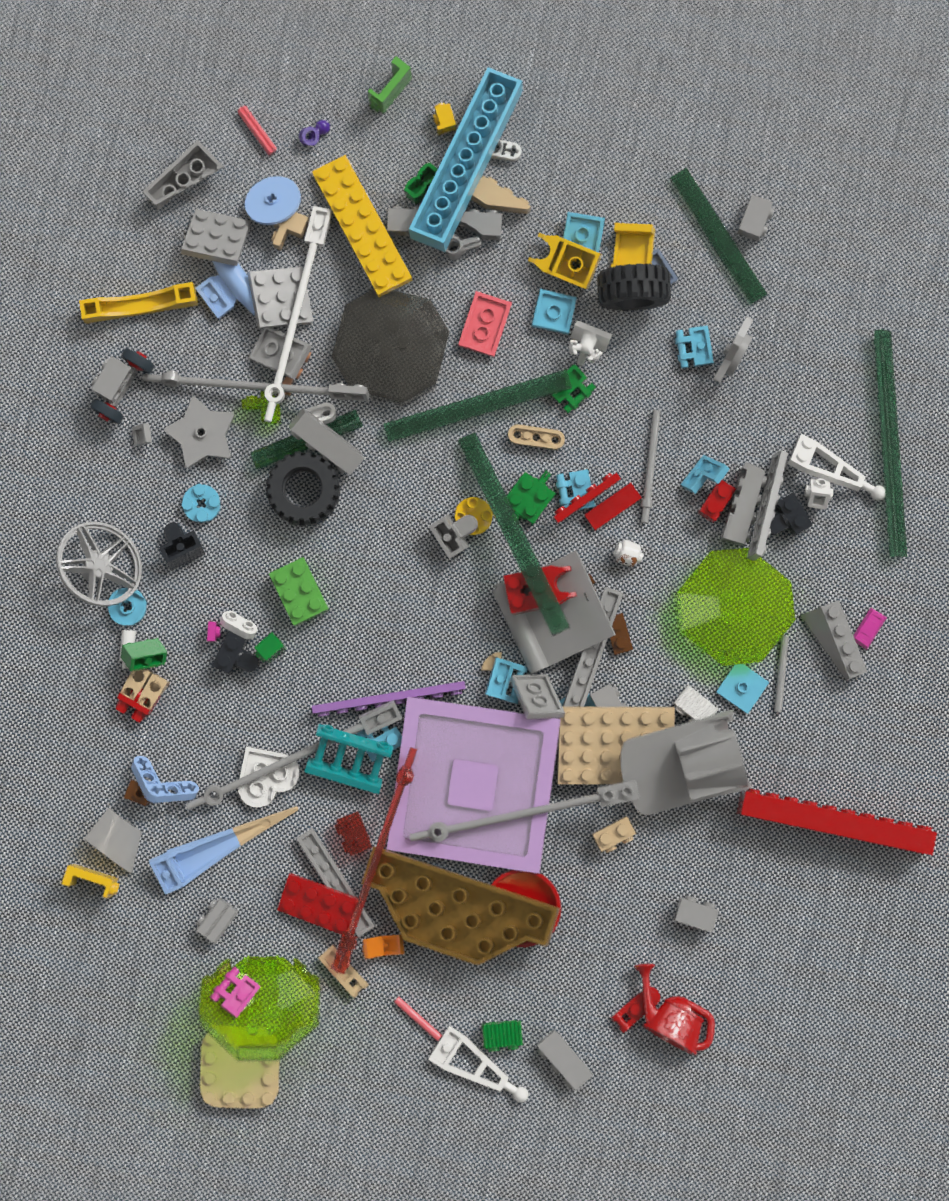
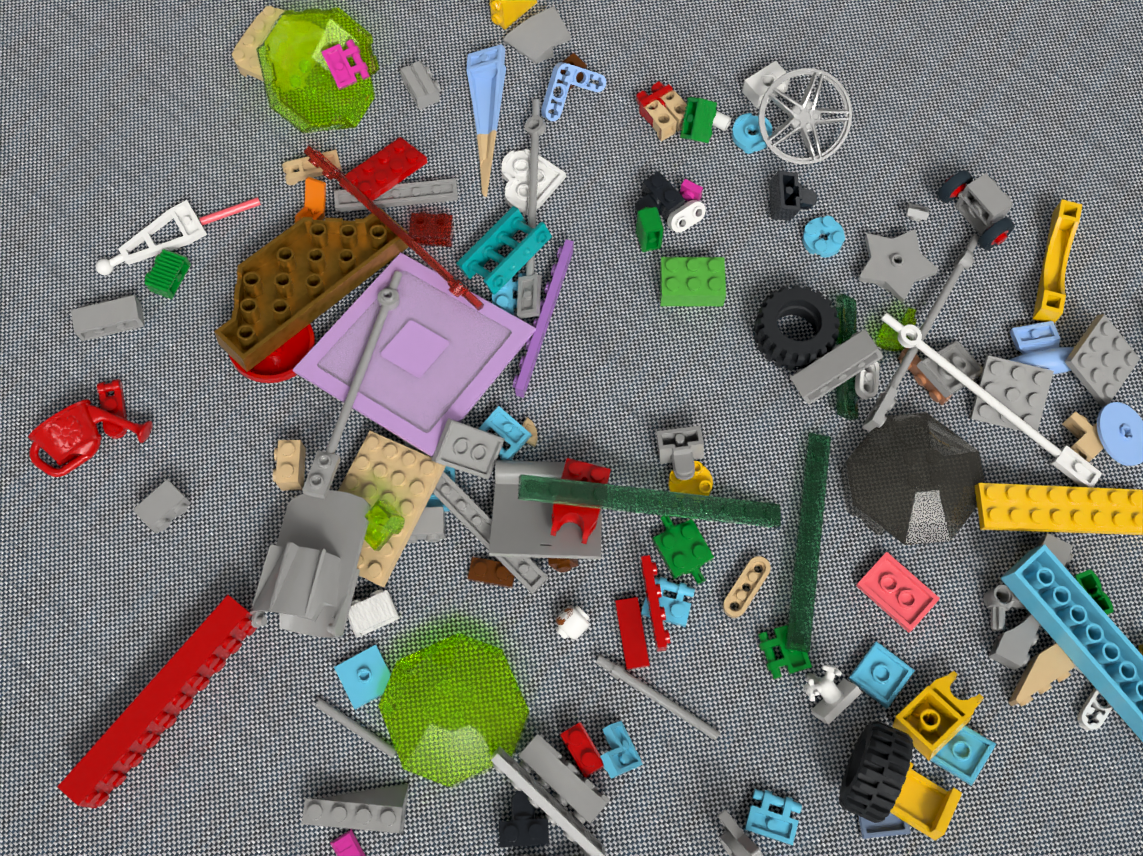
camera: 120 degrees right, 15 degrees down
none -> clear neon green brick [364,499,405,551]
none -> white brick [742,61,790,108]

